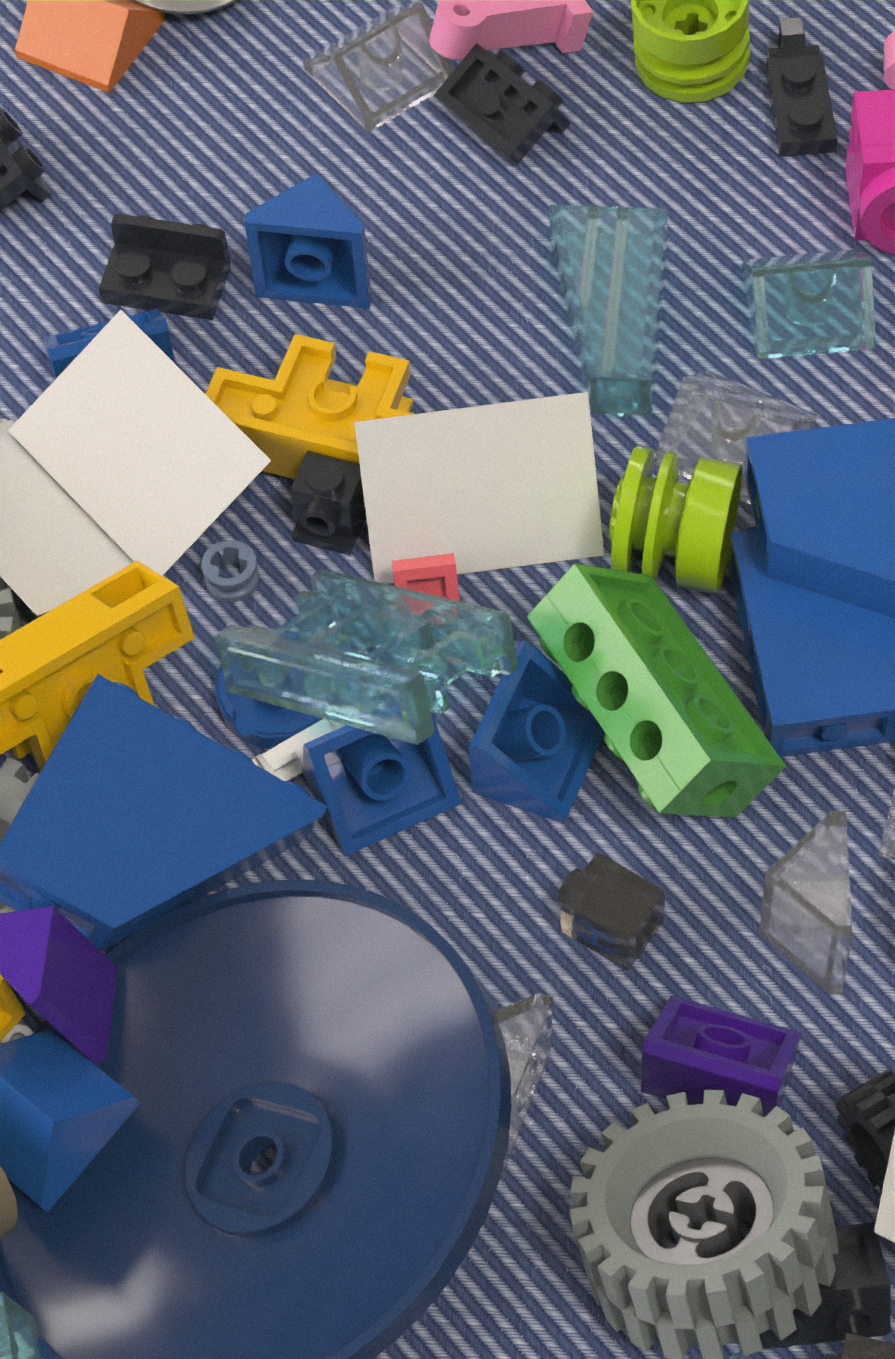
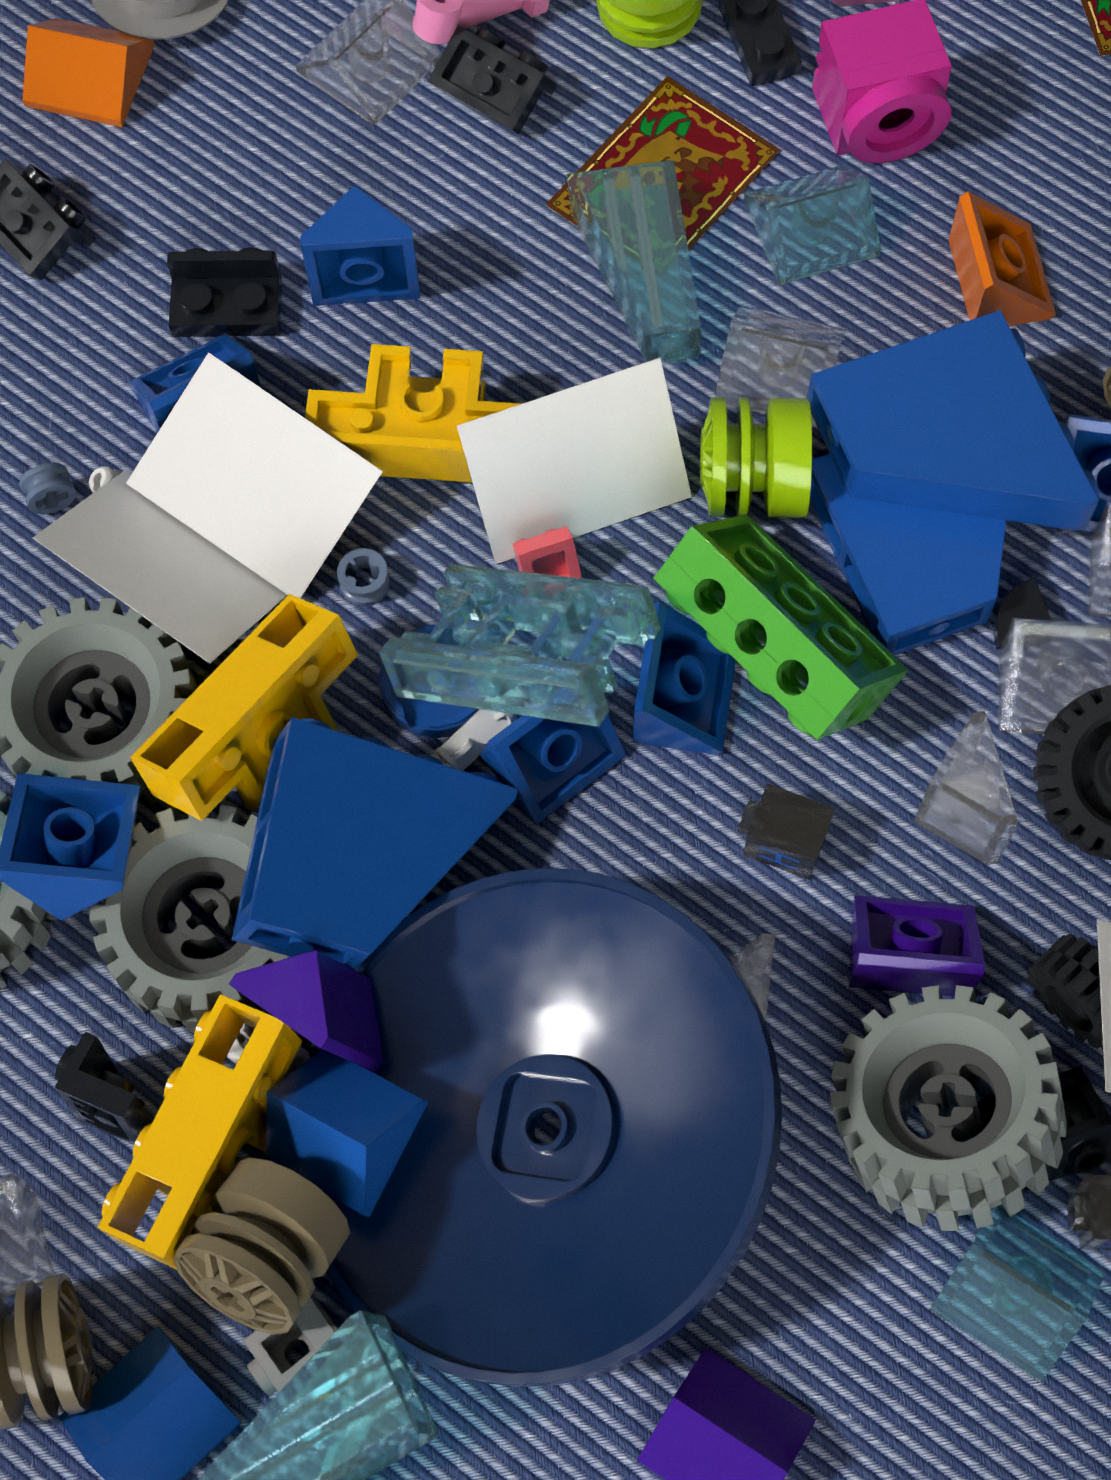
camera: 15 degrees left, 10 degrees up
black brick [290,451,366,556] -> none
none -> sticker [545,76,780,283]

